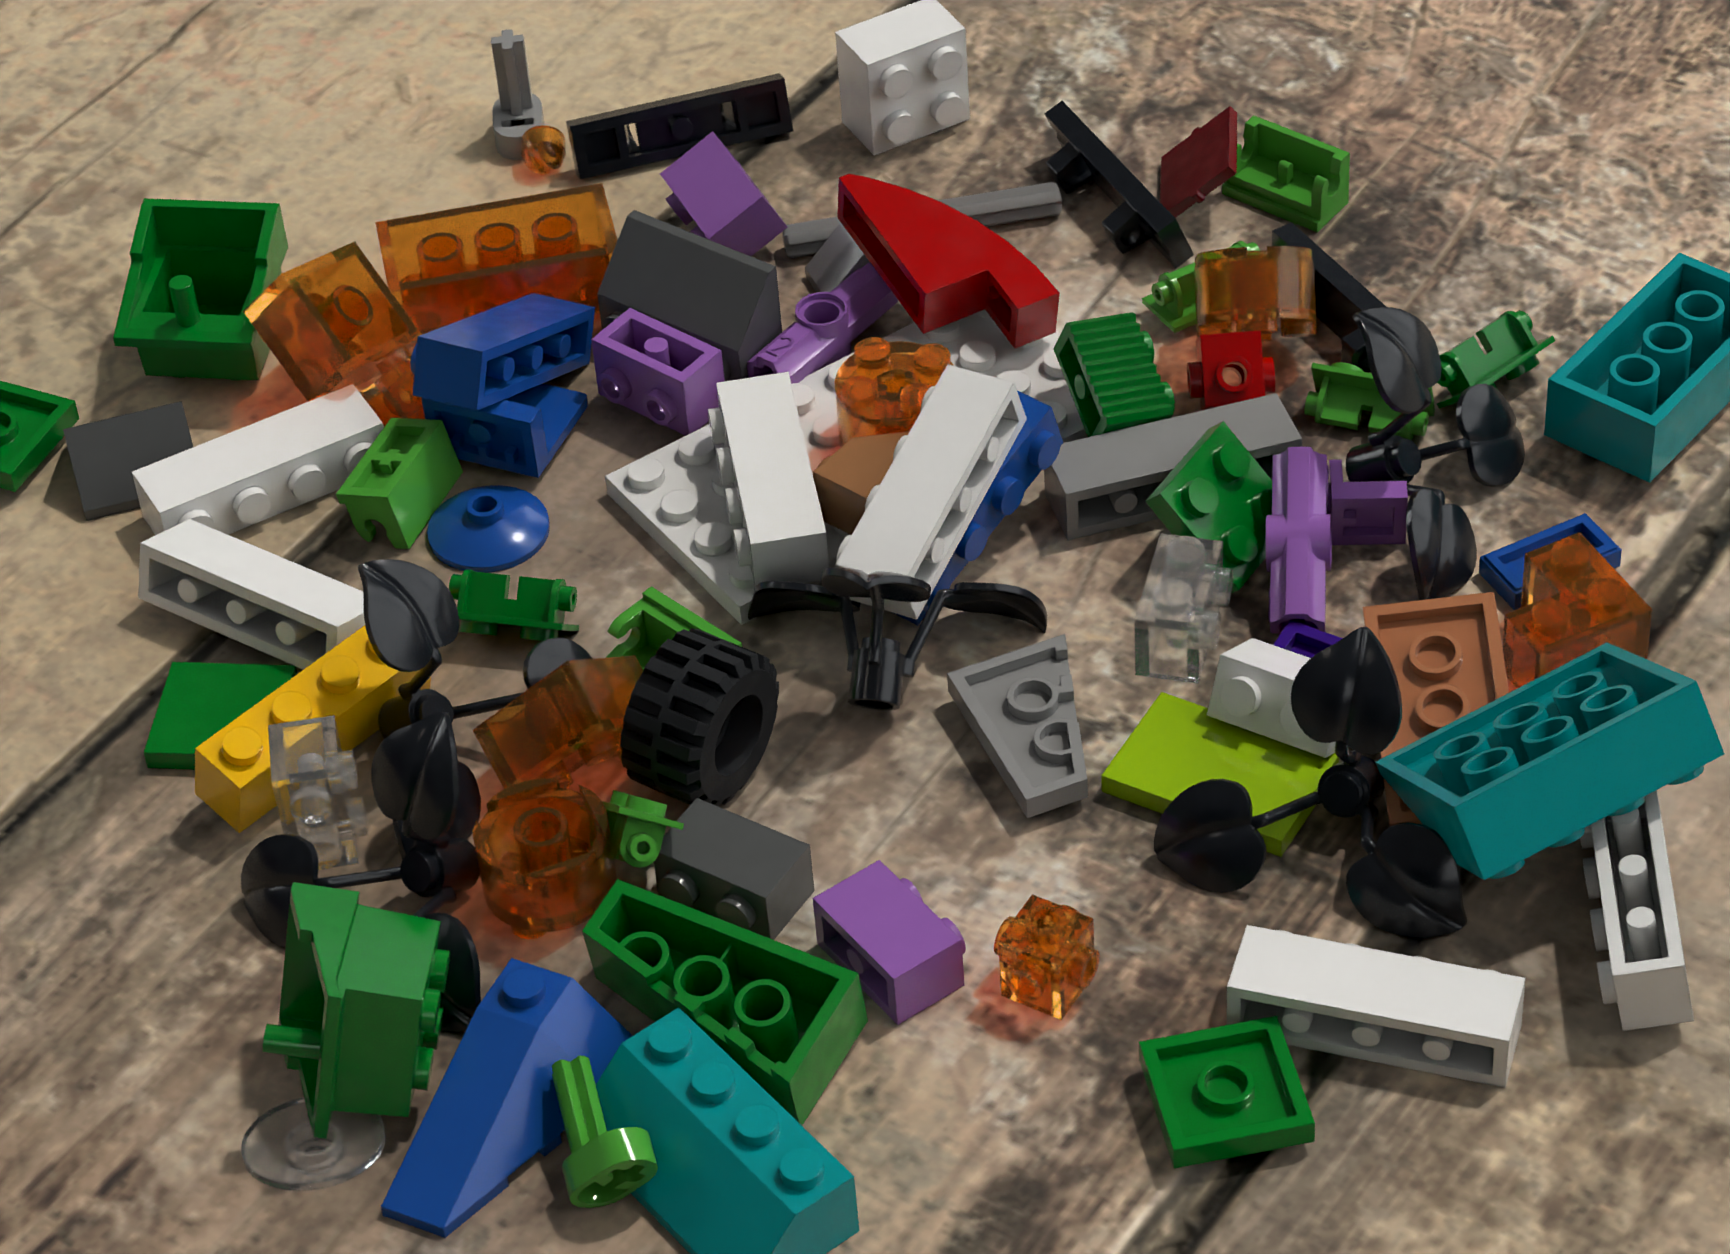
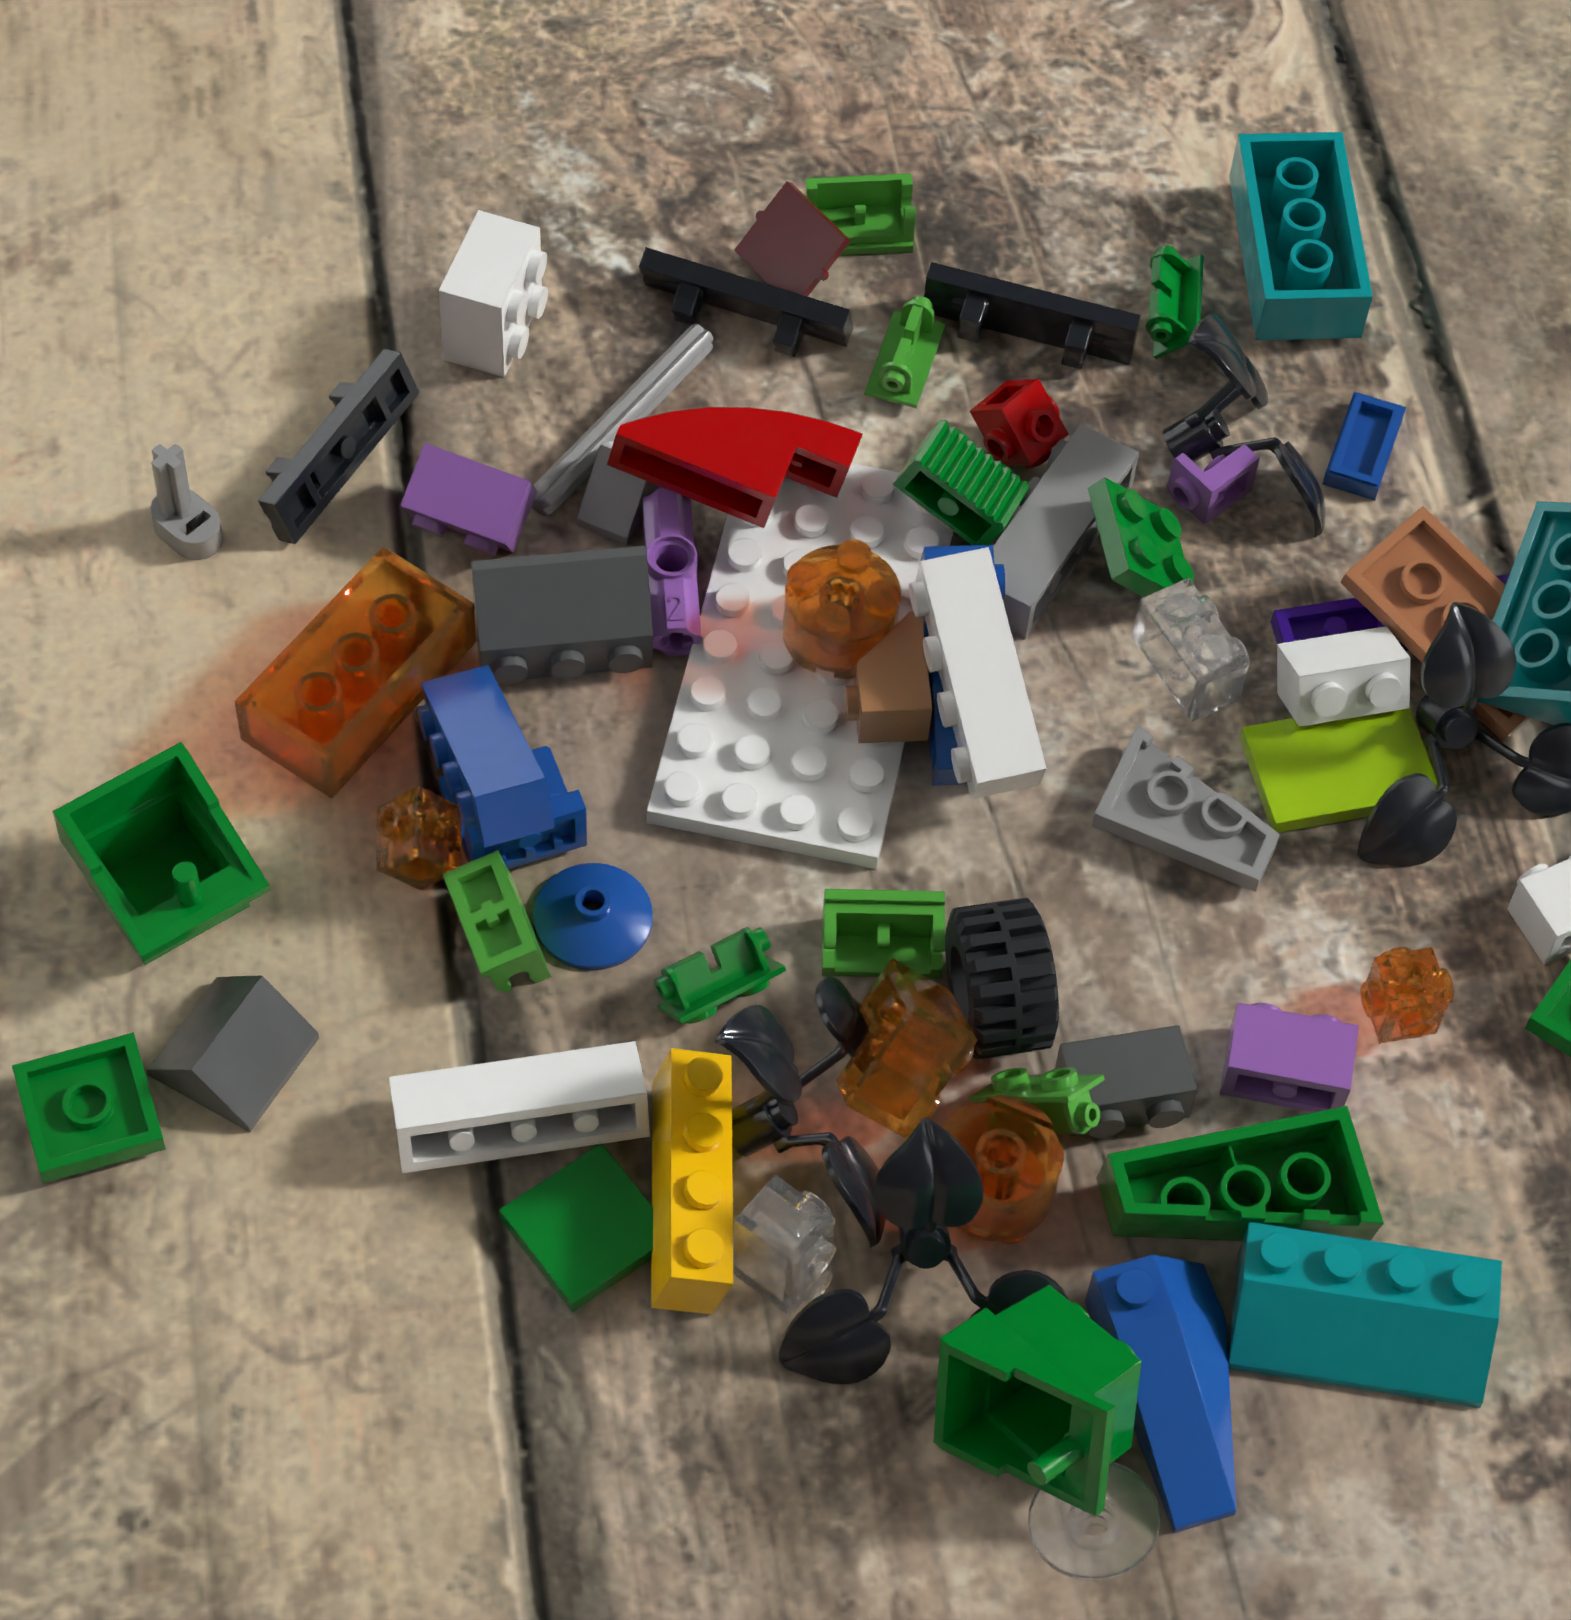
camera: 50 degrees left, 15 degrees up
white brick [132,384,384,535] -> none
clear orange brick [243,242,422,401] -> none
clear orange hinge [521,125,566,175] -> none
bright green piece [551,1055,658,1208] -> none
medium lavender brick [591,308,725,436] -> none
white brick [708,372,830,586] -> none
black plant [748,568,1047,710] -> none
clear orange brick [1194,246,1317,342] -> none
medium lavender piece [1266,447,1332,635] -> none
bright green hinge [1305,362,1435,440] -> none
clear orange brick [1502,532,1652,688] -> none

